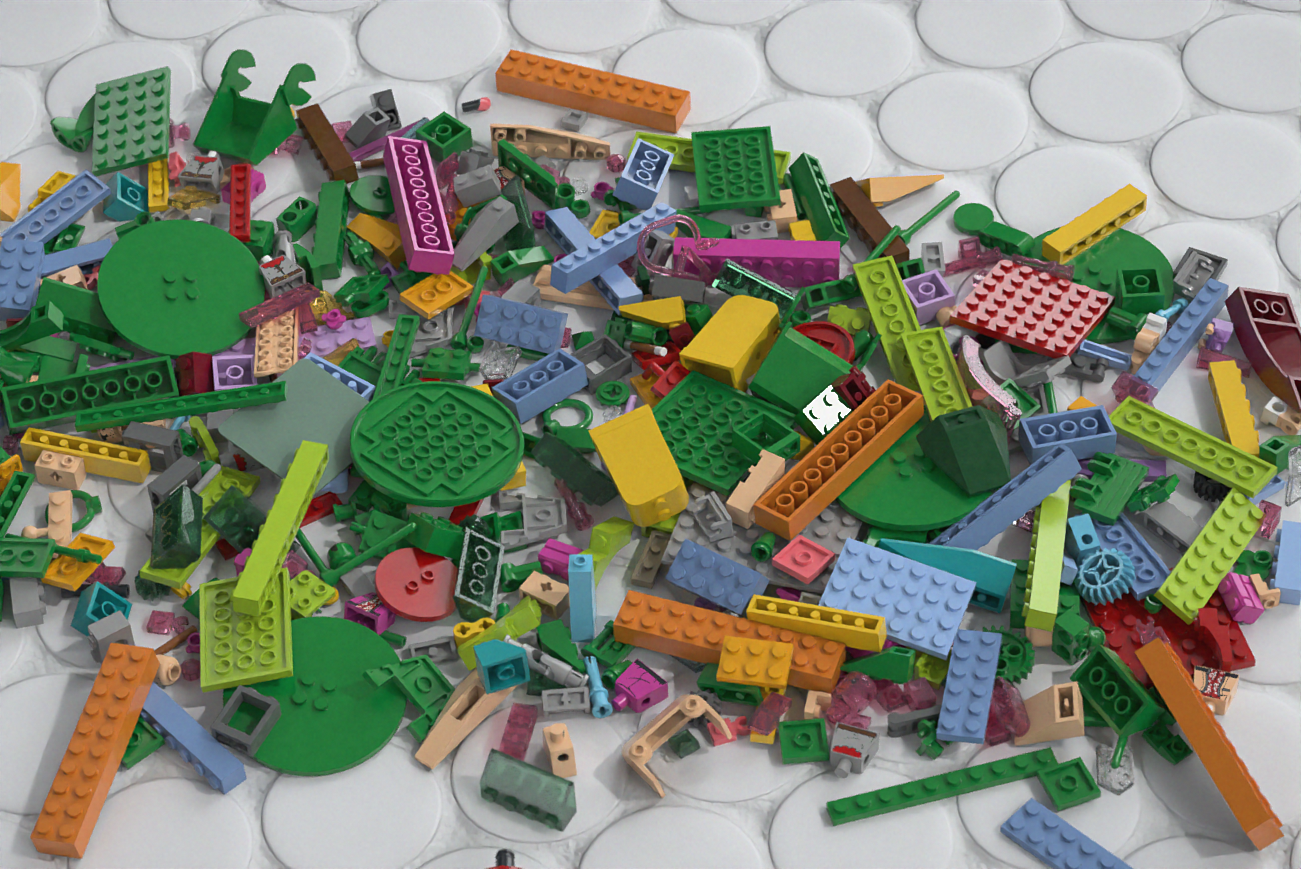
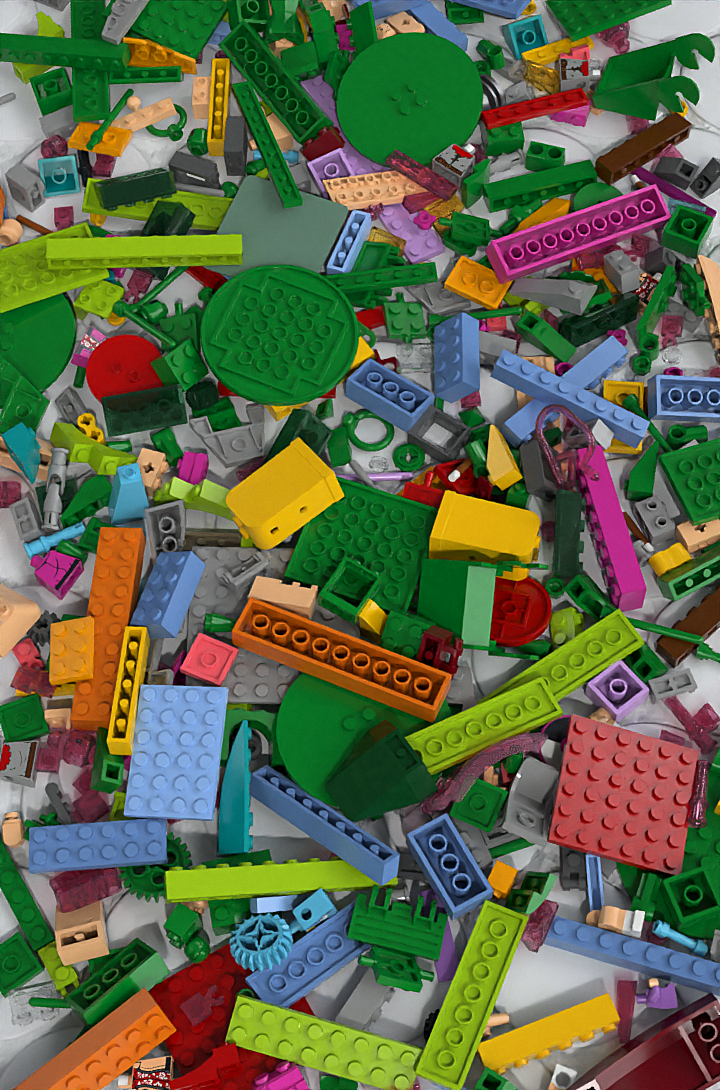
camera: 75 degrees right, 15 degrees up
none -> light nougat arm [1,812,25,848]
none -> lime hinge [37,940,80,998]
none -> clear pink head [41,134,68,158]
none -> light grey wedge [144,500,187,567]
none -> green head [187,128,209,156]
none -> green slope [504,871,557,915]
none -> green piece [666,424,708,450]
none -> green plate [678,263,711,317]

